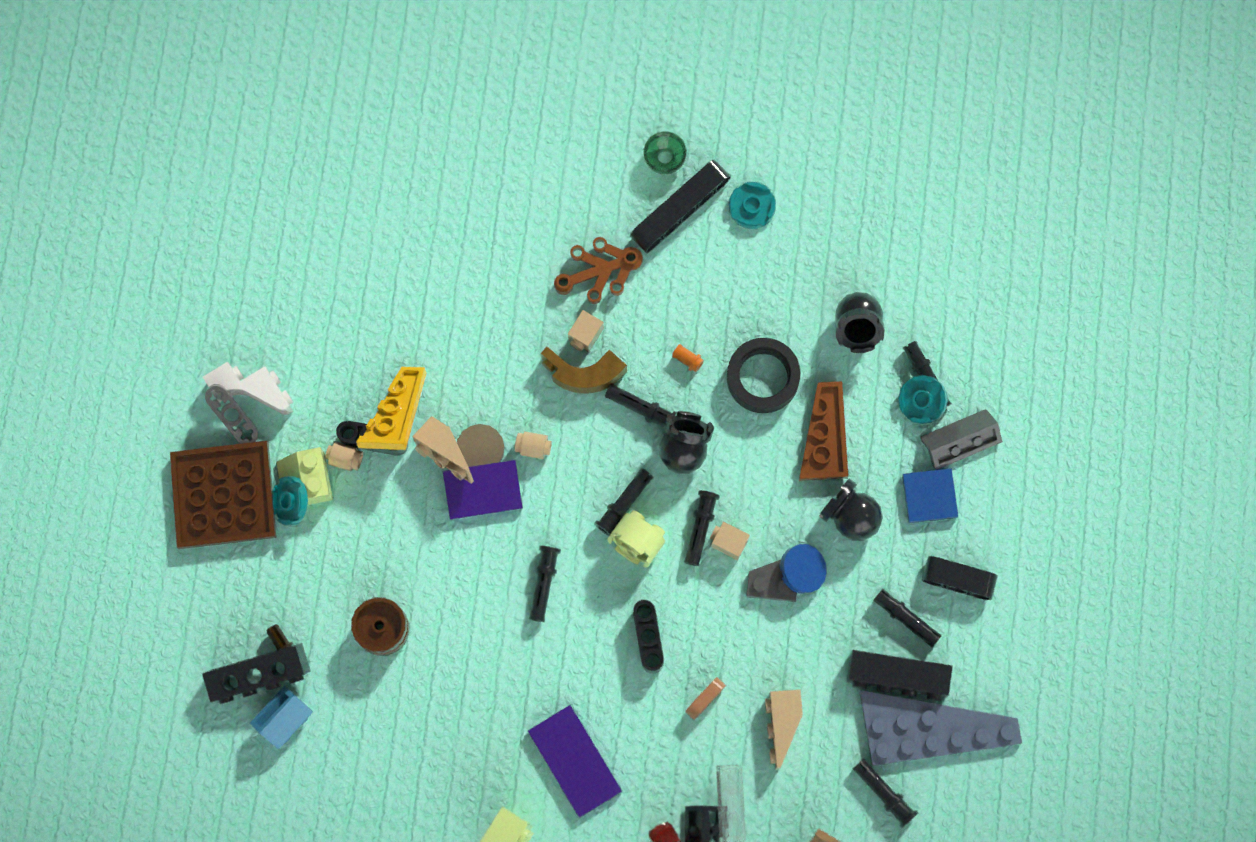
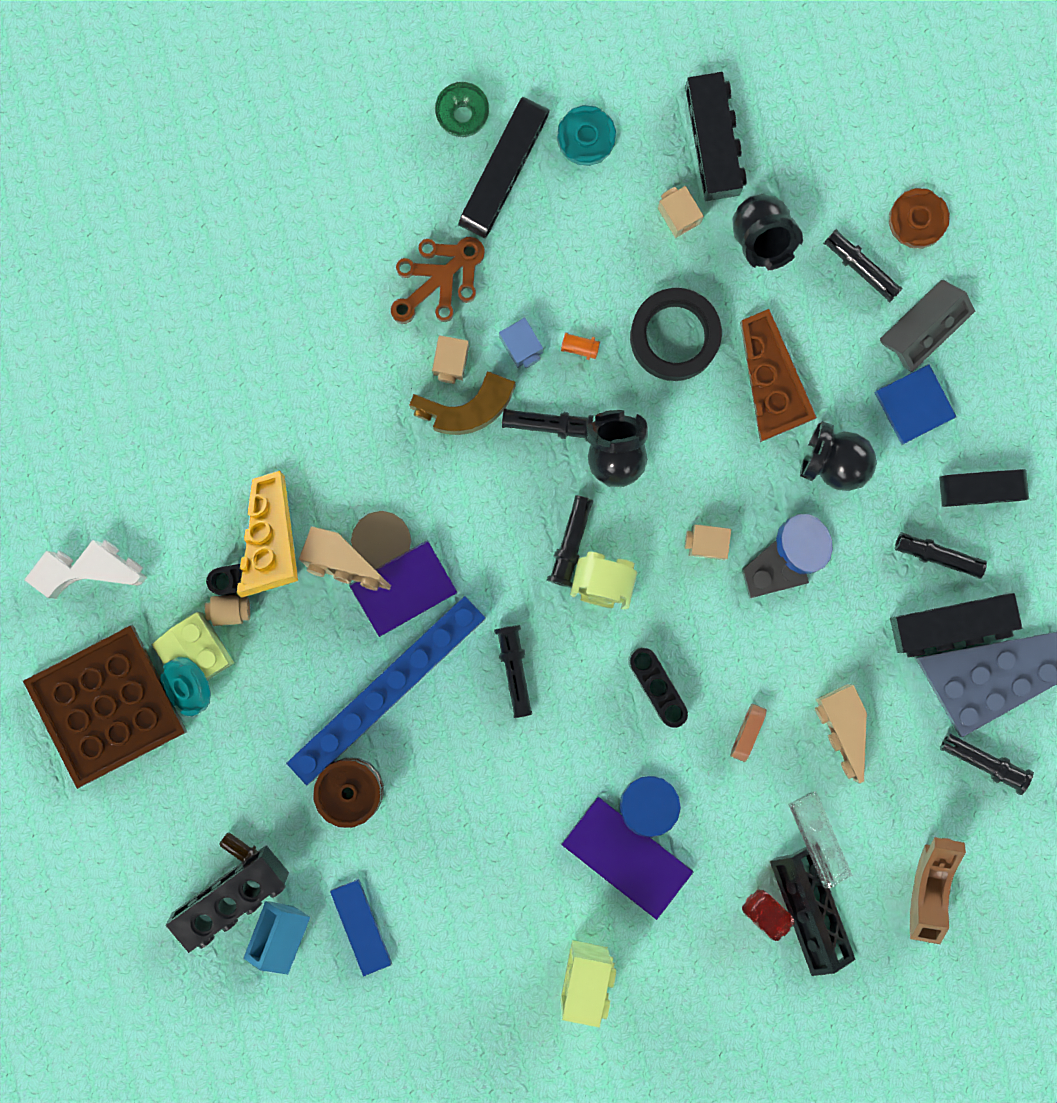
camera: 25 degrees left, 10 degrees up
dark grey beam [205,384,258,444] -> none
tan brick [515,431,552,459] -> none
black pin [684,490,720,567] -> none
teal tile [898,375,948,424] -> none
none -> blue brick [286,596,486,786]
none -> blue tile [330,879,392,977]
none -> medium blue brick [499,318,543,368]
none -> blue tile [619,776,681,837]
none -> tan brick [658,186,704,238]
none -> black brick [685,72,747,201]
none -> dark orange tile [889,188,950,249]

